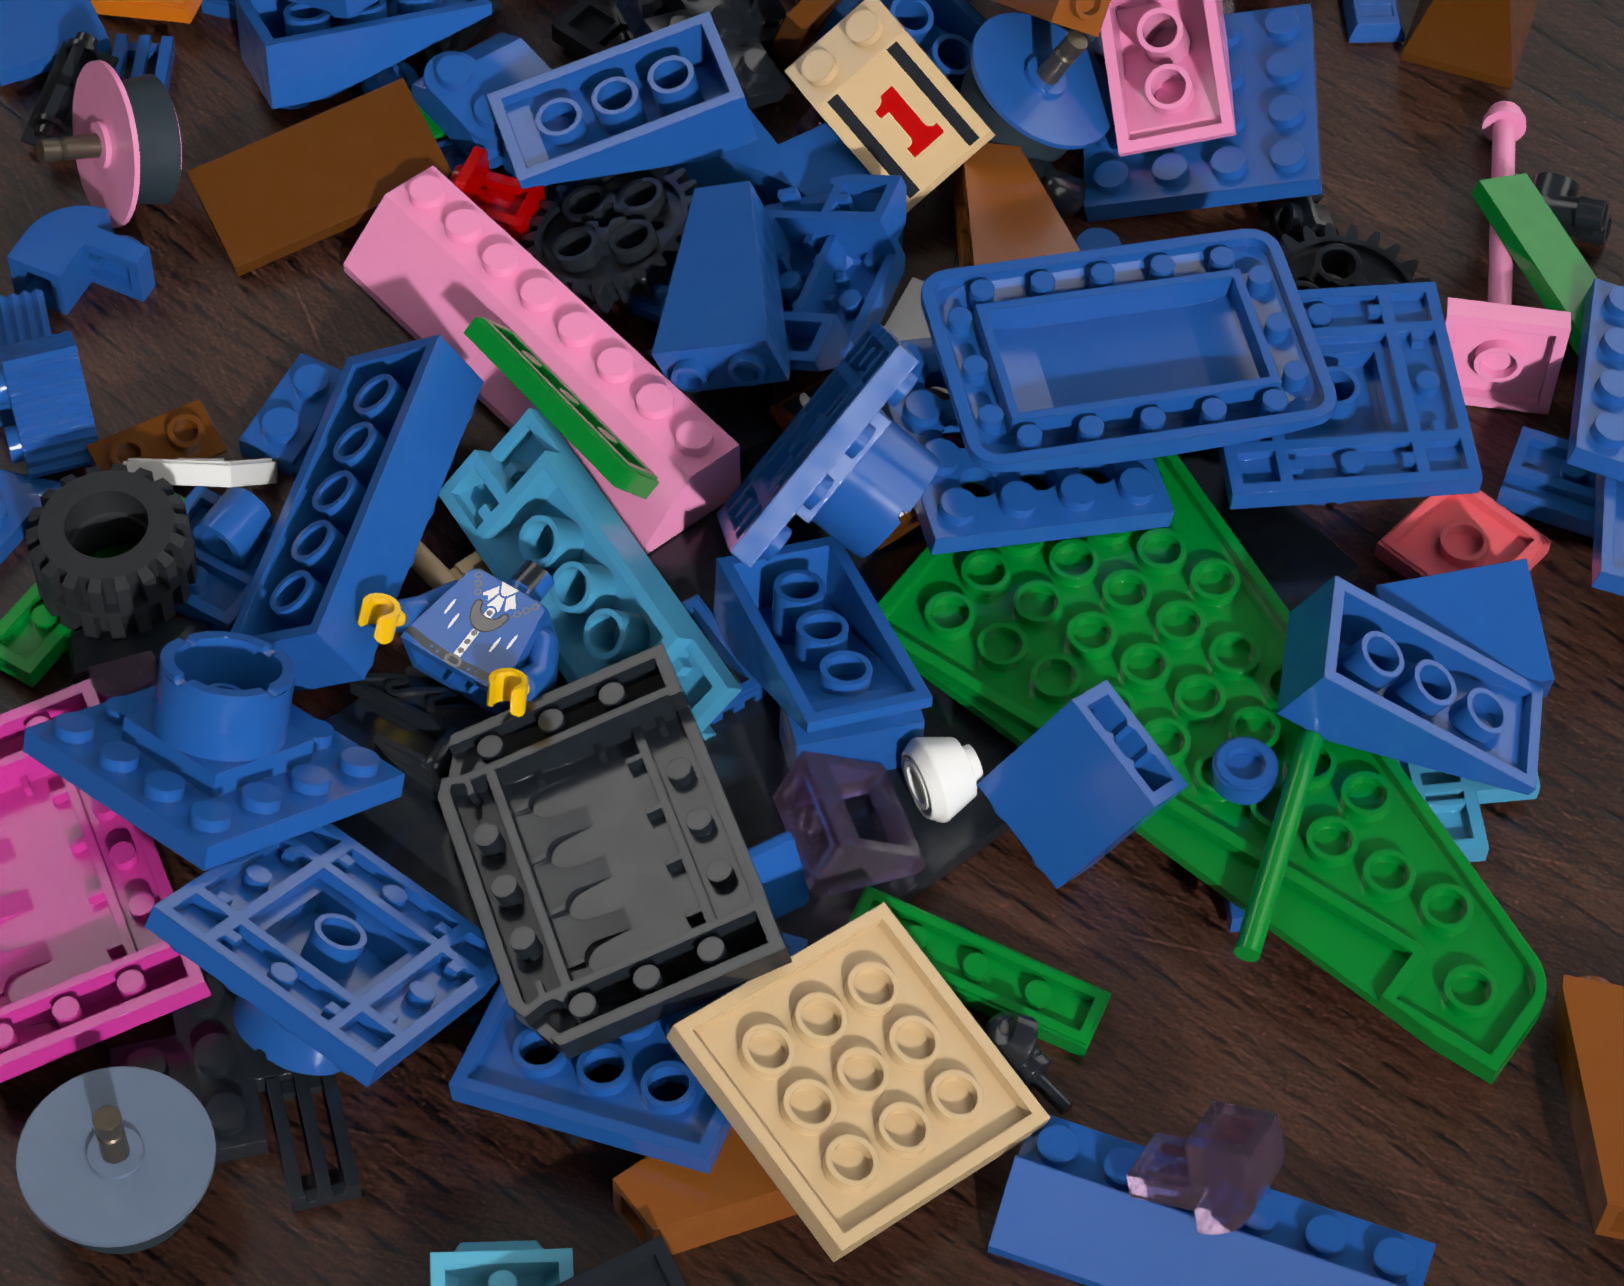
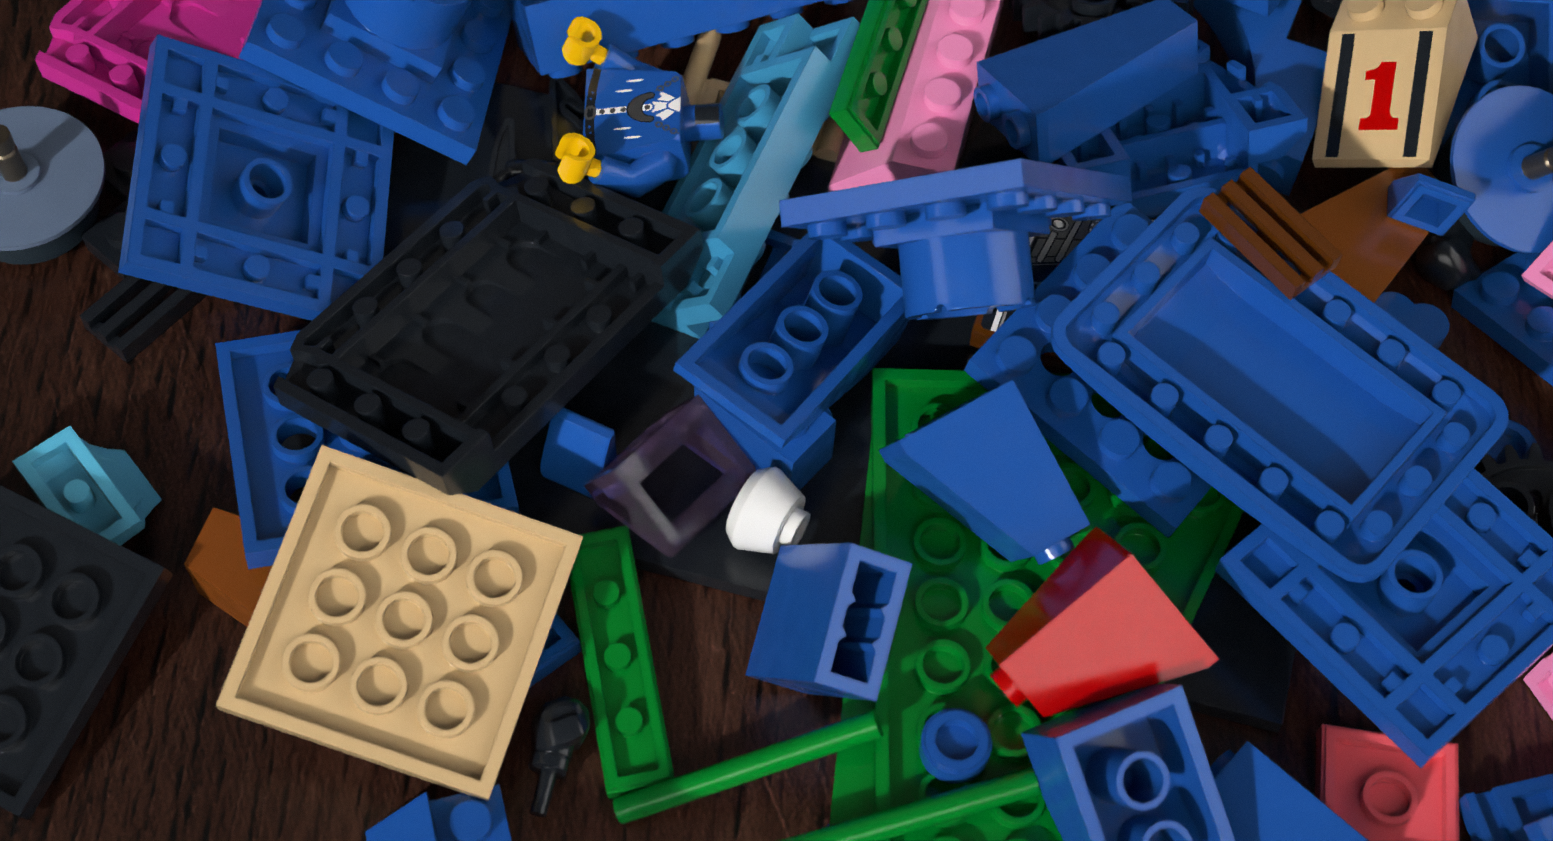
camera: 55 degrees right, 5 degrees up
none -> green bar [613,710,883,825]
none -> blue slope [879,379,1090,565]
none -> slope [985,526,1218,717]
none -> reddish brown tile [1199,167,1343,300]
none -> blue slope [1387,173,1476,236]

